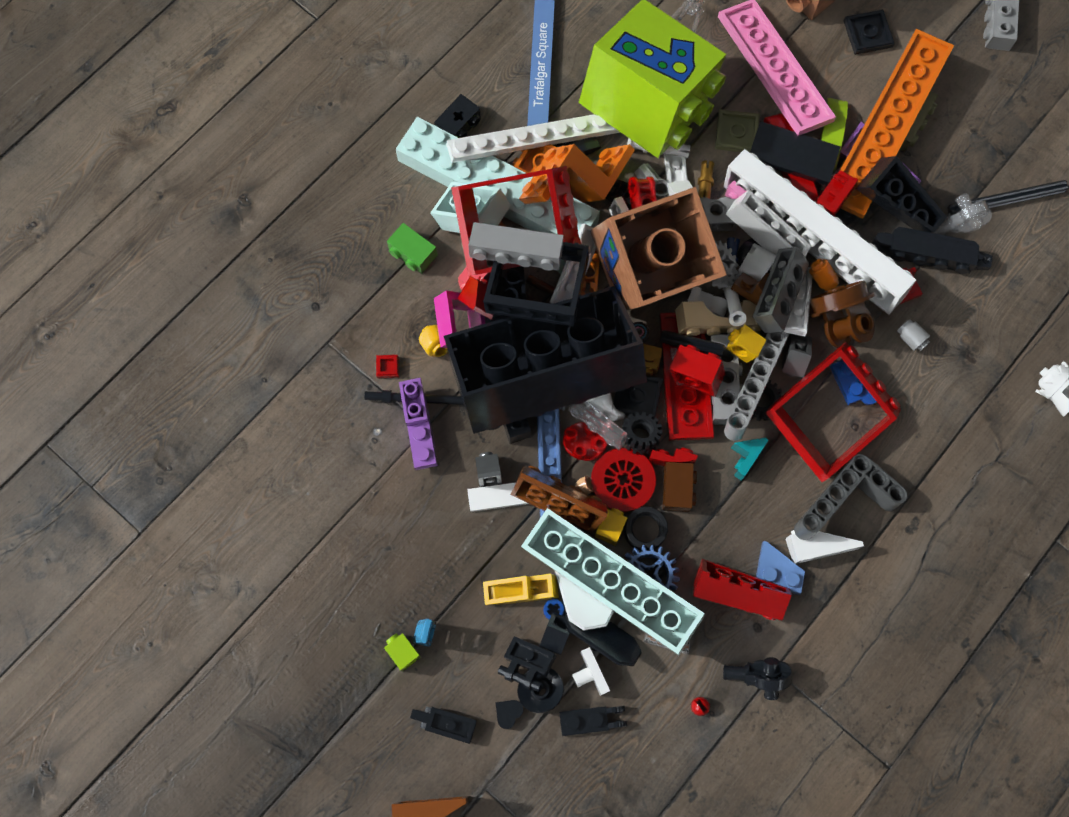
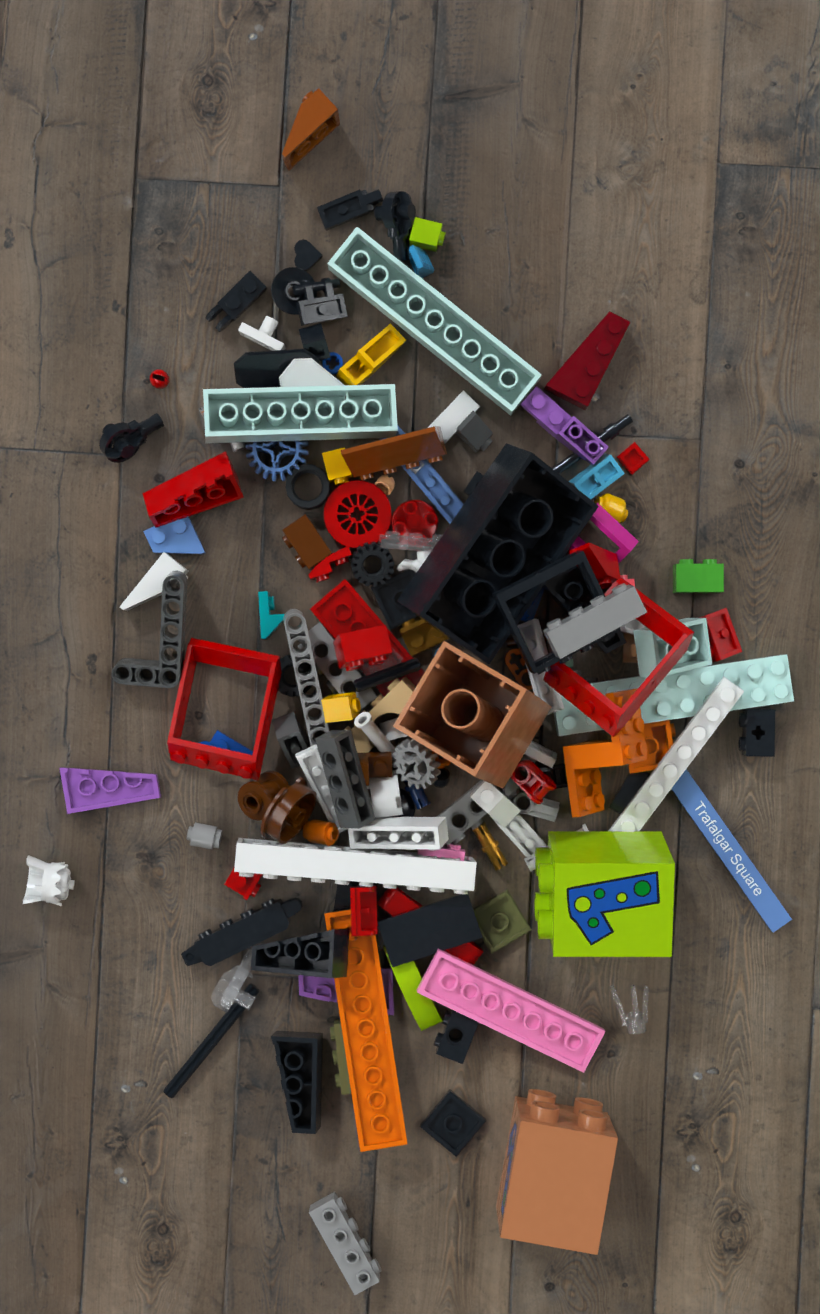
camera: 140 degrees right, 15 degrees up
none -> medium lavender wing [60,767,161,814]
none -> black wedge [271,1031,323,1134]
none -> light aqua brick [327,227,542,416]
none -> black pin [374,191,416,261]
none -> black brick [434,1009,479,1064]
none -> dark red wedge [544,311,630,410]
none -> medium azure hinge [569,453,625,499]
none -> red bracket [699,608,743,663]

